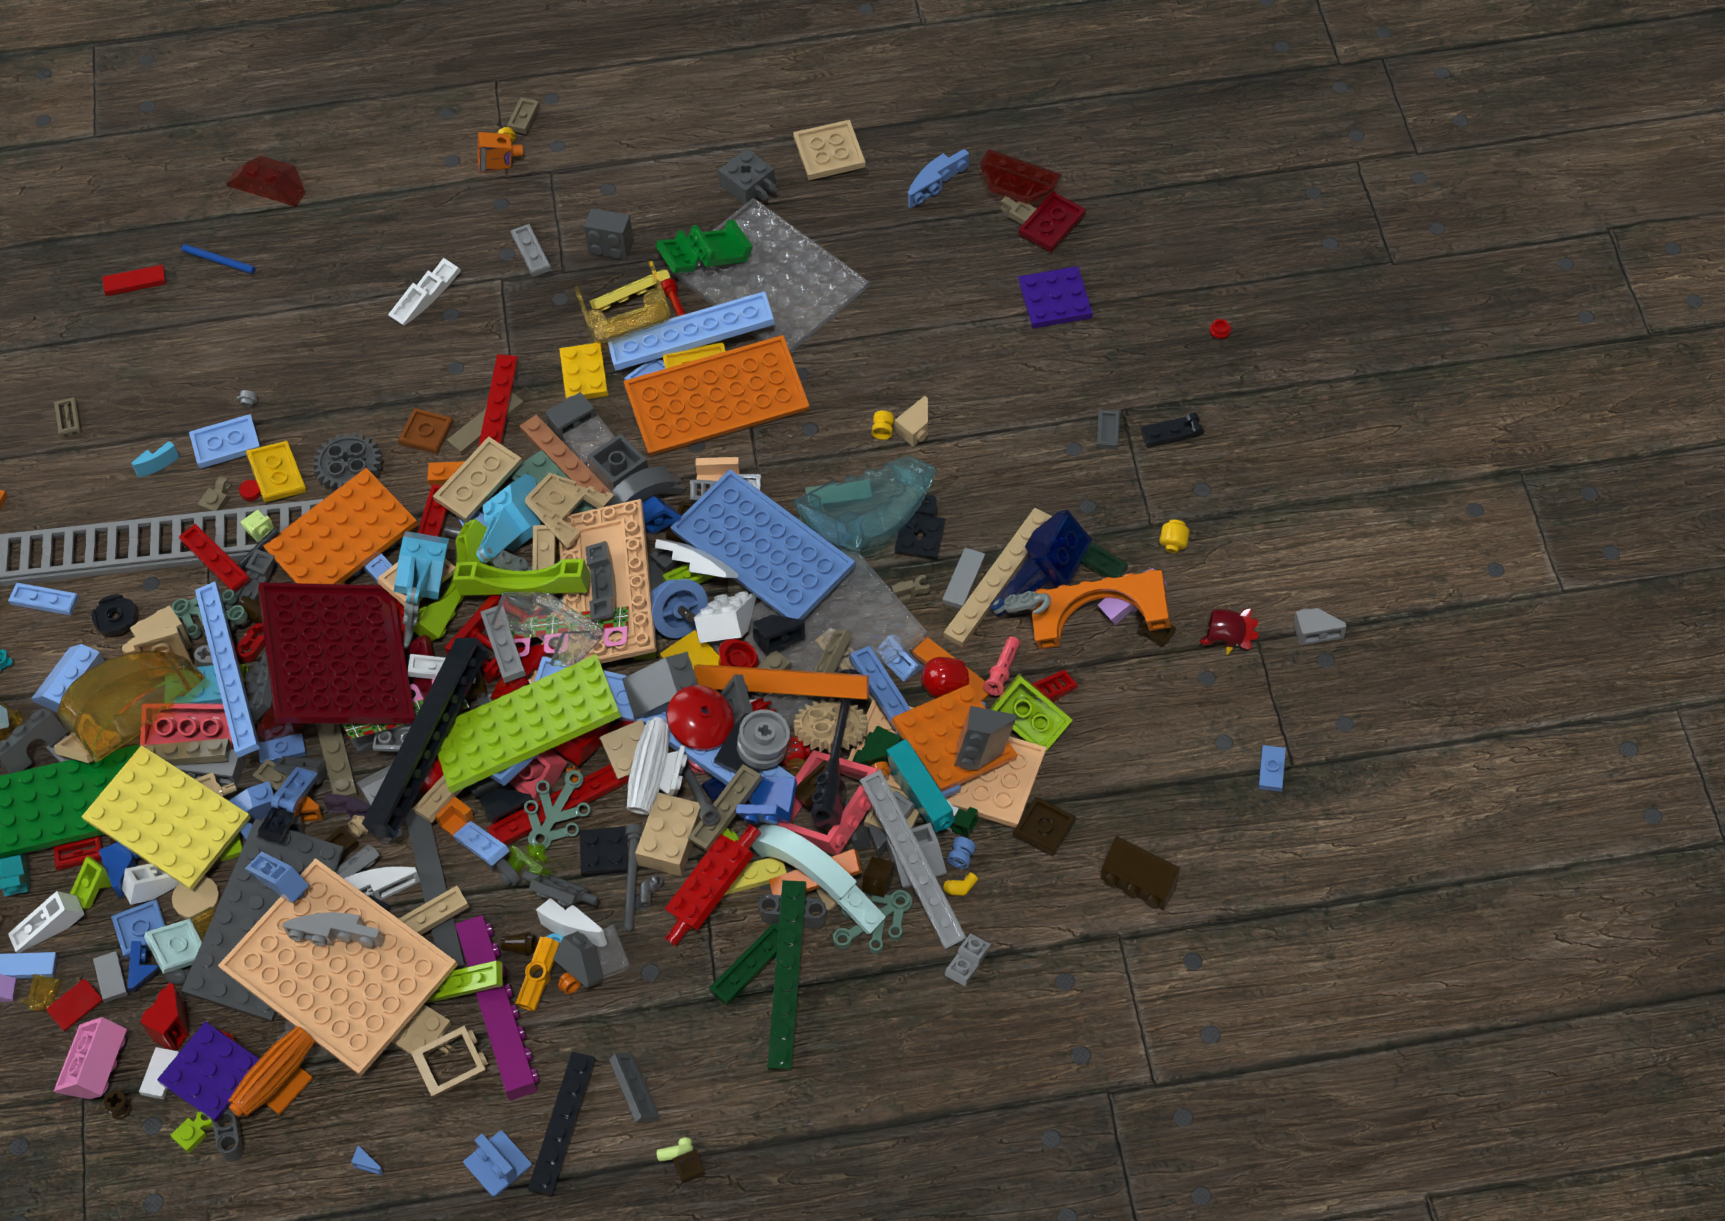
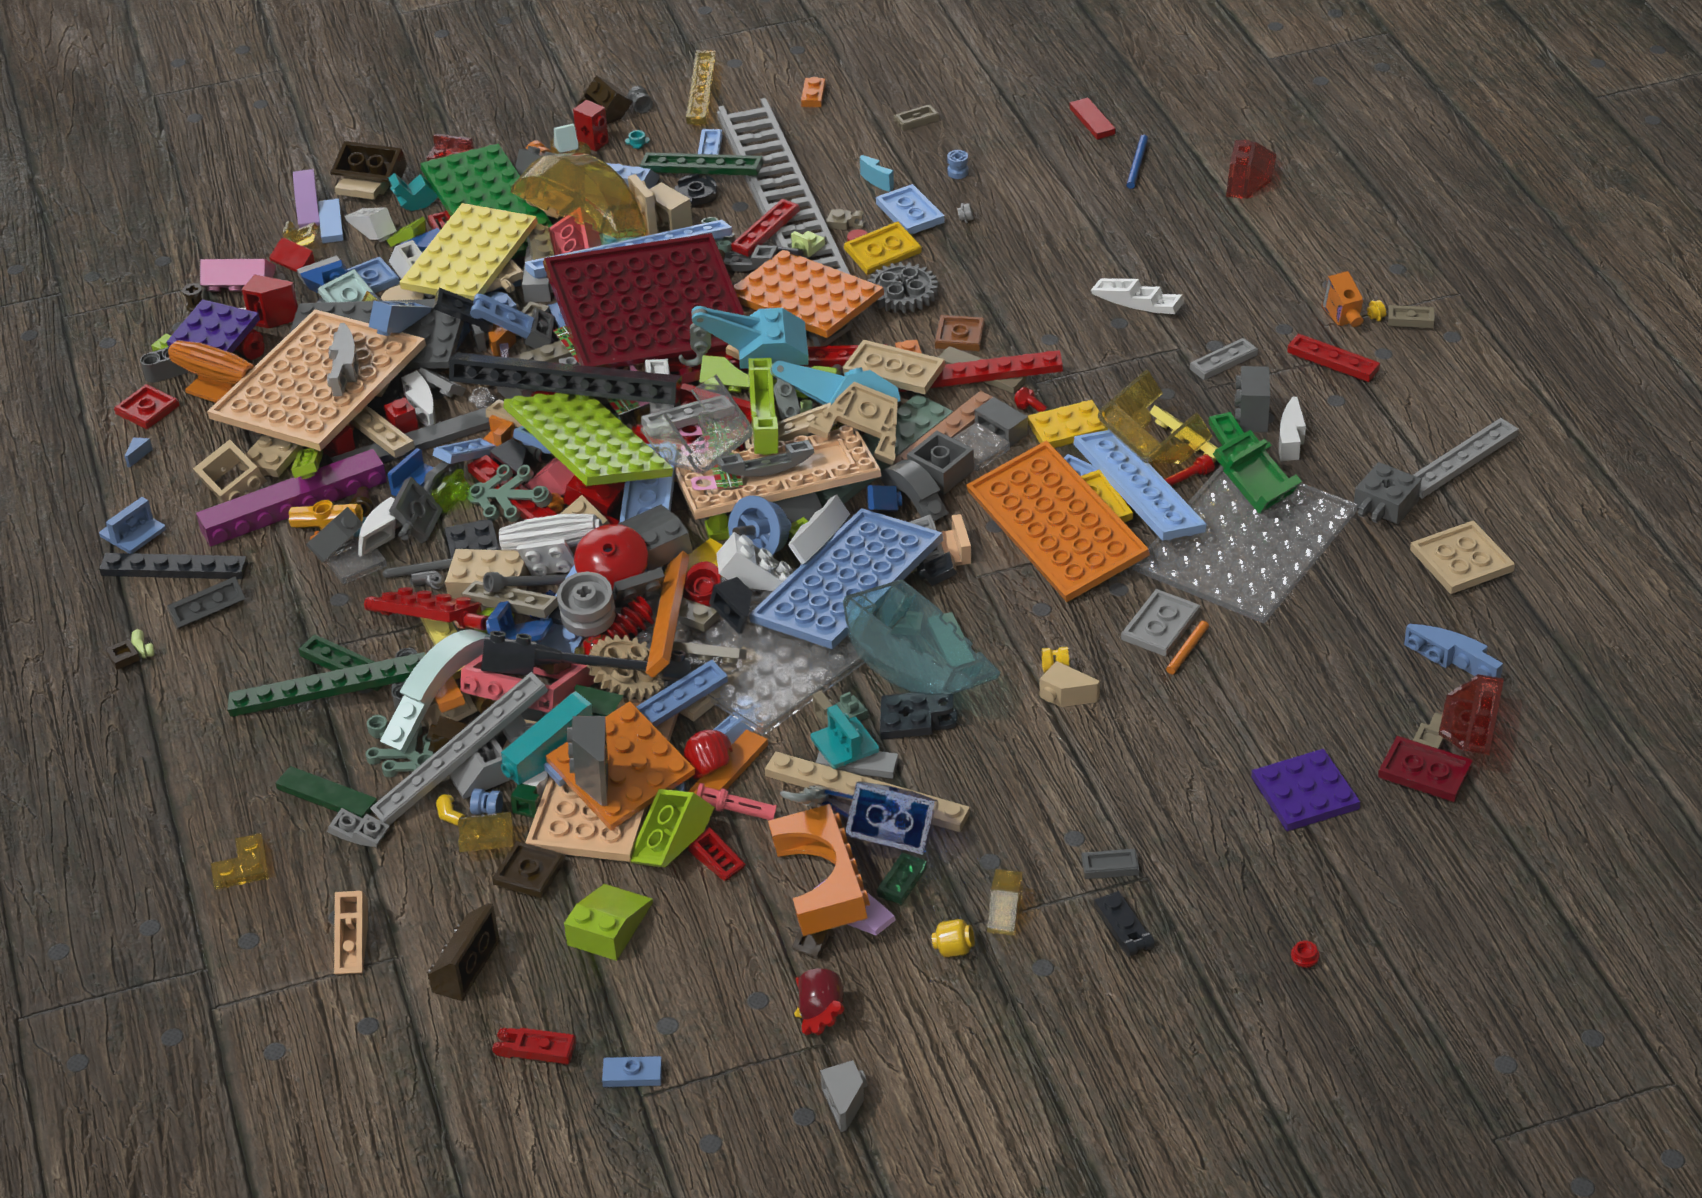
camera: 80 degrees right, 15 degrees down
none -> red tile [114,384,180,429]
none -> clear yellow plate [211,833,269,889]
none -> dark green tile [275,766,377,819]
none -> light nougat slope [334,891,368,975]
none -> red brick [384,397,418,434]
none -> blue panel [388,448,434,496]
none -> clear yellow bracket [458,812,514,852]
none -> red hinge [492,1028,576,1064]
none -> lime slope [564,884,653,961]
none -> dark green plate [639,152,764,176]
none -> teal bracket [810,705,879,769]
none -> sand green tile [834,692,868,721]
none -> medium blue wheel [947,150,968,179]
none -> clear yellow slope [987,869,1023,935]
none -> red plate [1014,387,1047,412]
none -> light grey tile [1121,589,1201,657]
none -> orange bar [1166,621,1209,675]
none -> green plate [1209,412,1244,446]
none -> white slope [1279,397,1306,461]
none -> red plate [1287,334,1380,382]
none -> light grey plate [1413,418,1519,499]

